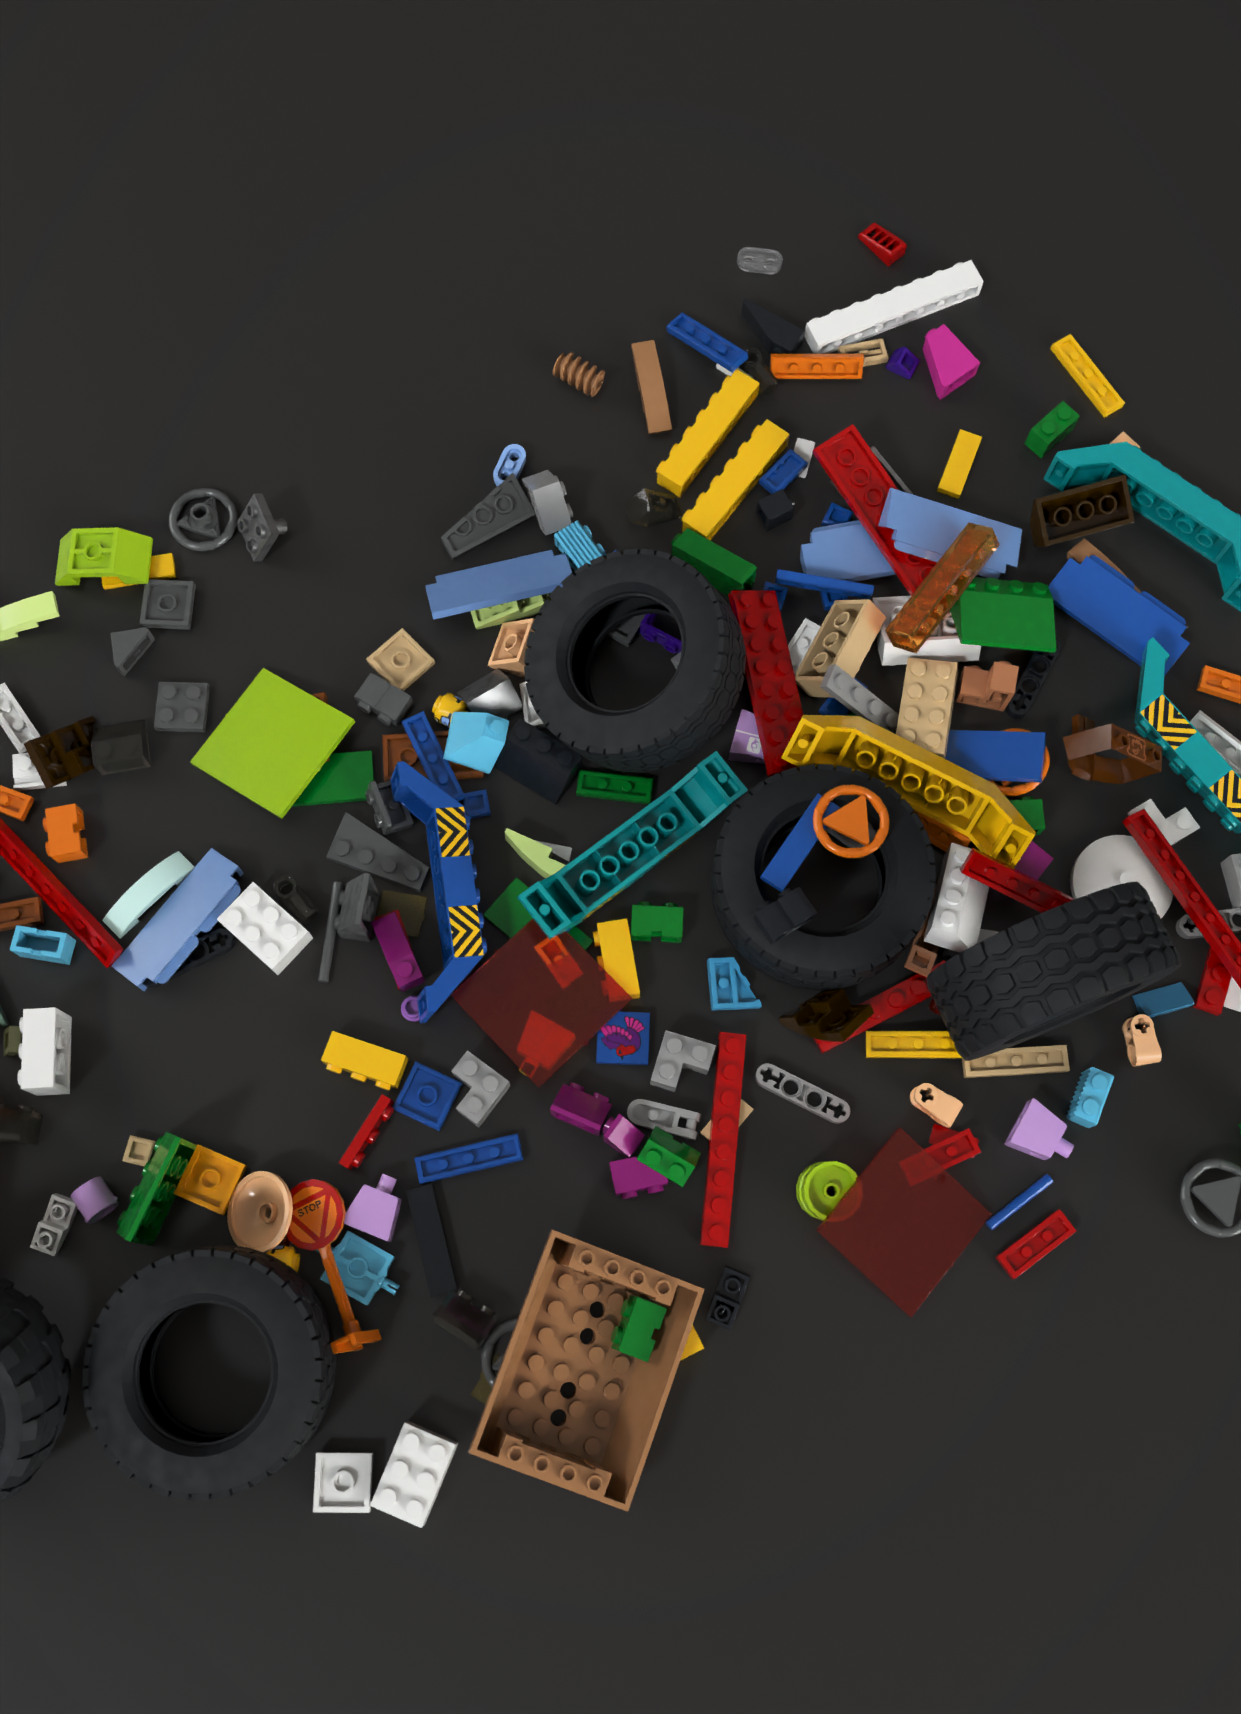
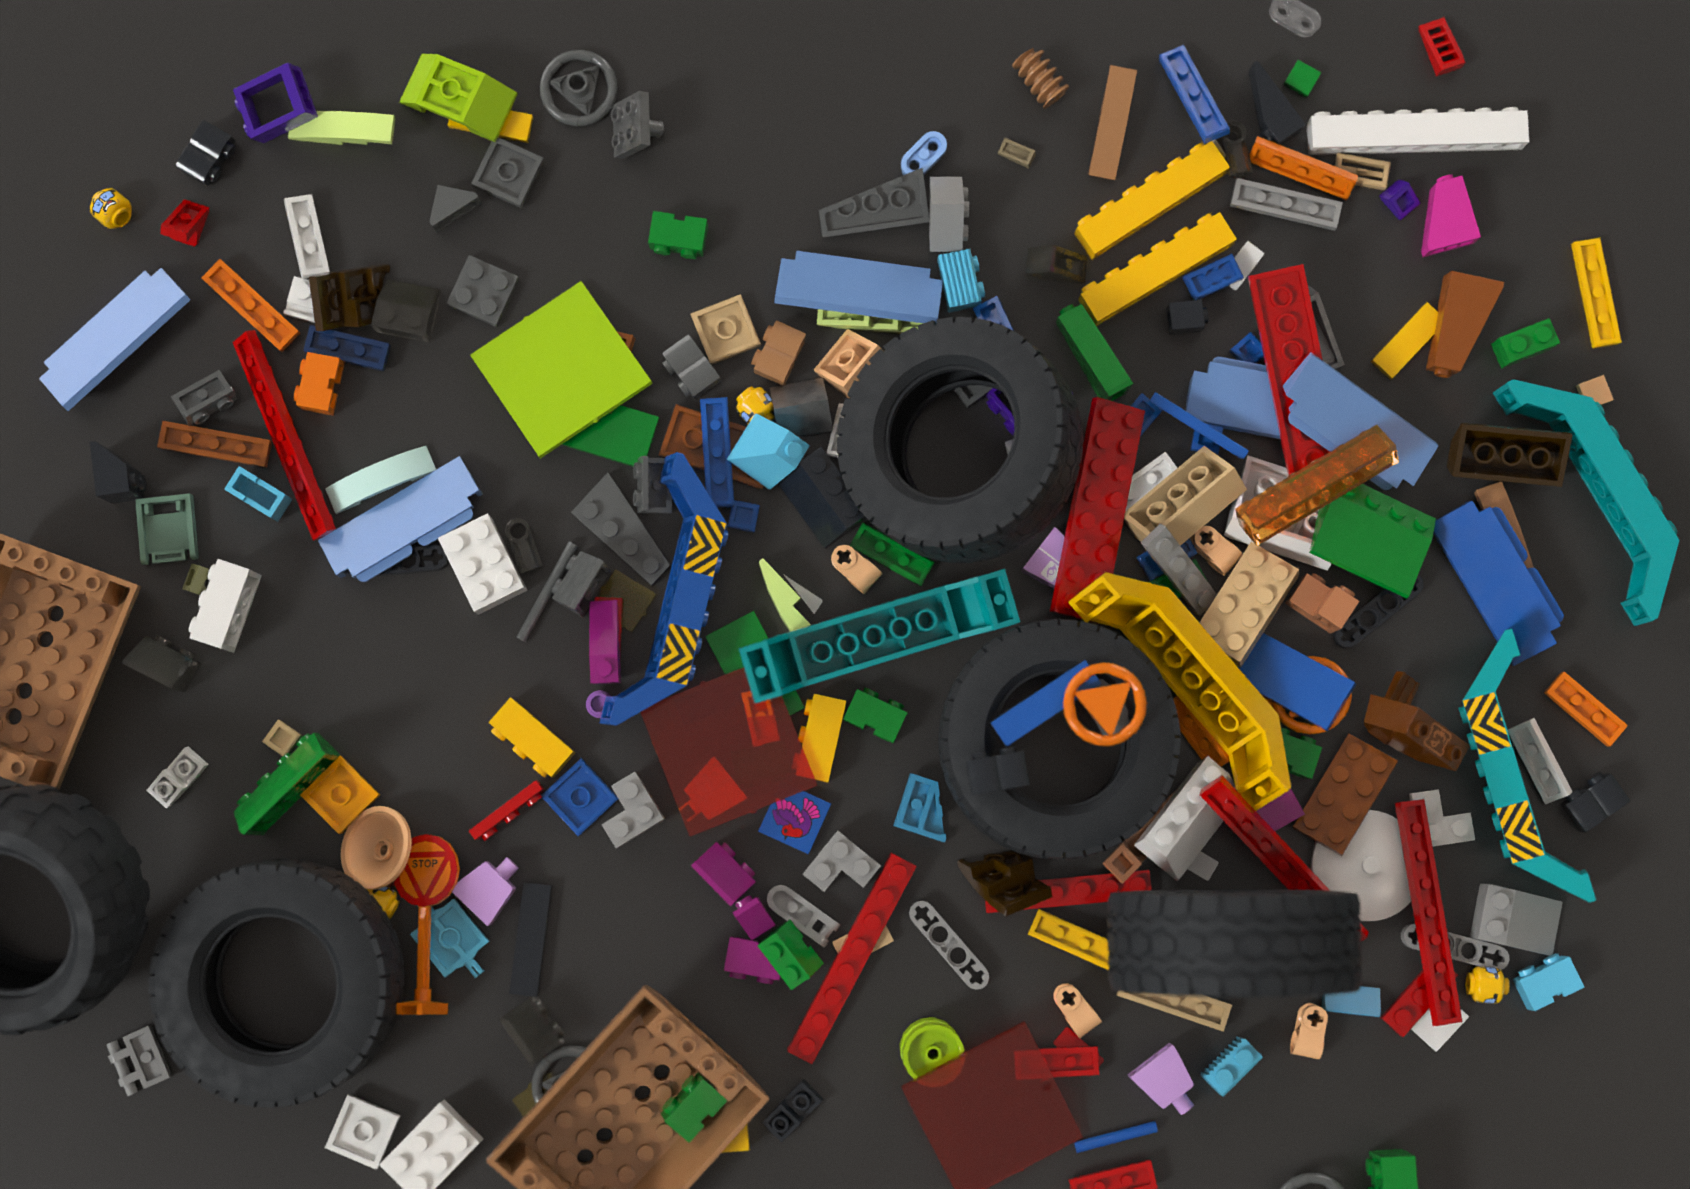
camera: 20 degrees right, 10 degrees up
lavender piece [71,1176,119,1224] -> none
blue tile [414,1133,524,1185] -> none
none -> light grey plate [107,1025,173,1096]
none -> dark blue plate [303,325,391,371]
none -> green brick [648,211,708,259]
none -> medium nougat brick [751,320,806,386]
none -> light nougat piece [831,545,882,594]
none -> dark tan piece [998,138,1036,169]
none -> light nougat piece [1190,526,1243,576]
none -> light grey plate [1230,178,1343,231]
none -> green tile [1283,60,1321,98]
none -> dark orange plate [1293,734,1398,856]
none -> dark orange slope [1426,271,1504,378]

